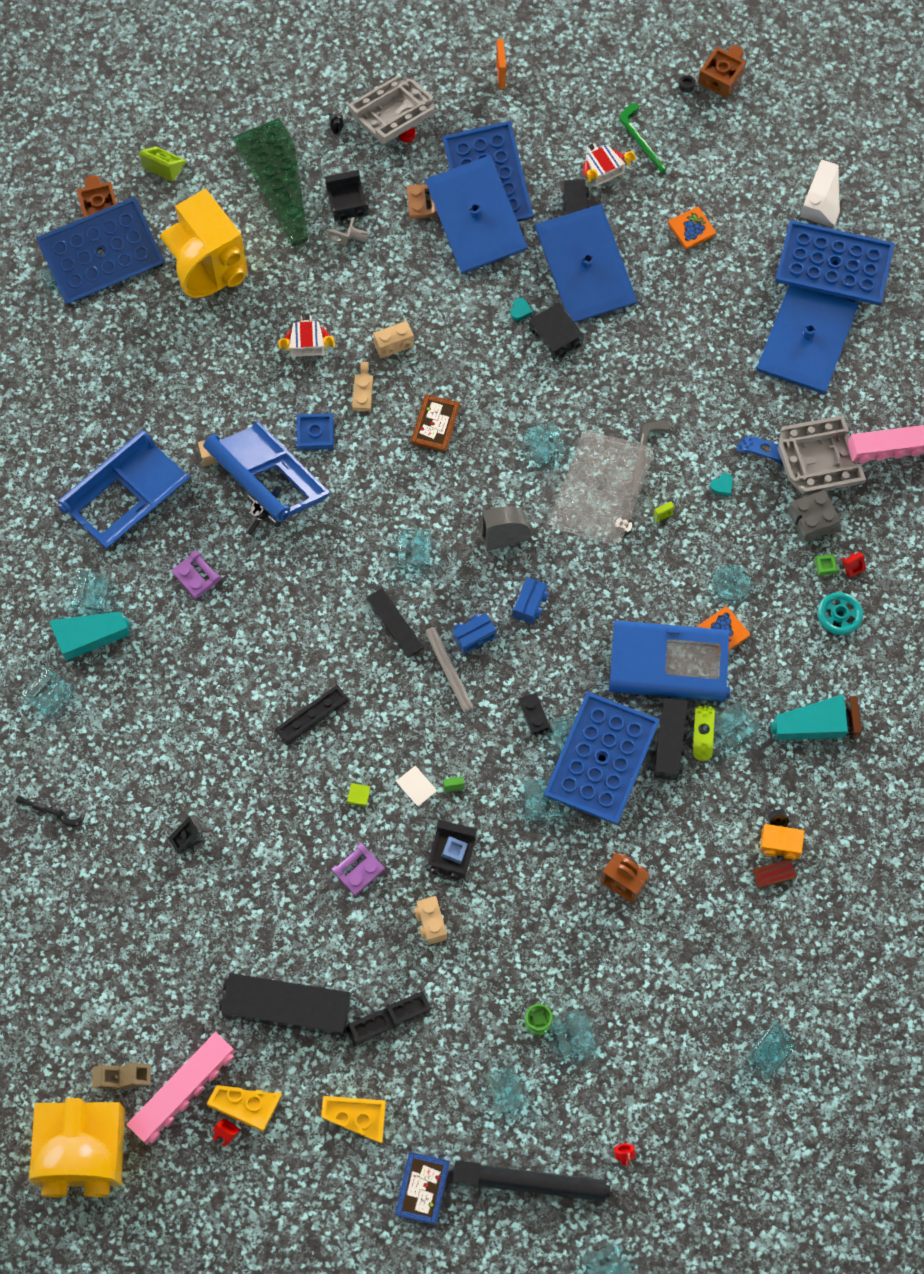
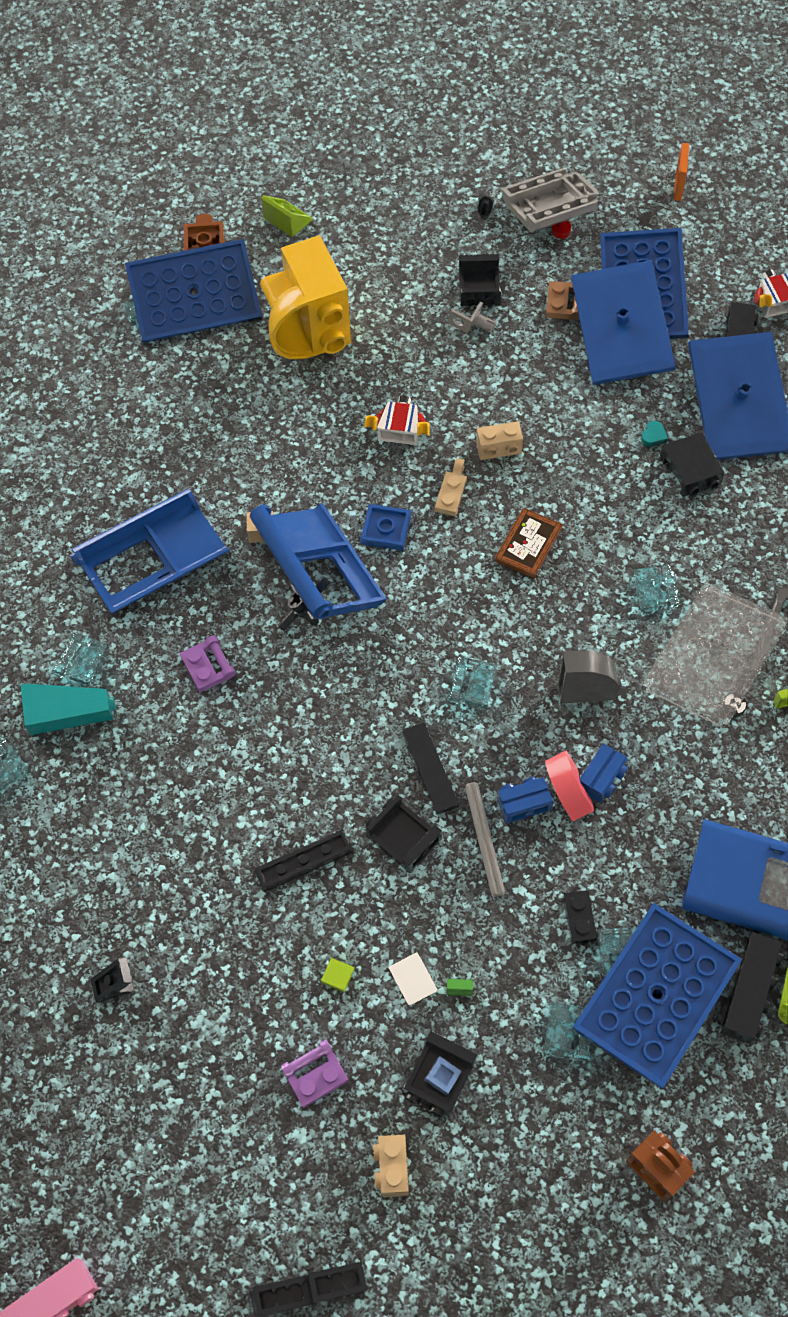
camera: 15 degrees right, 5 degrees down
black brick [219,973,351,1037] -> none
clear green wing [232,117,308,247] -> none
none -> black panel [366,795,442,874]
none -> coral brick [545,751,594,822]

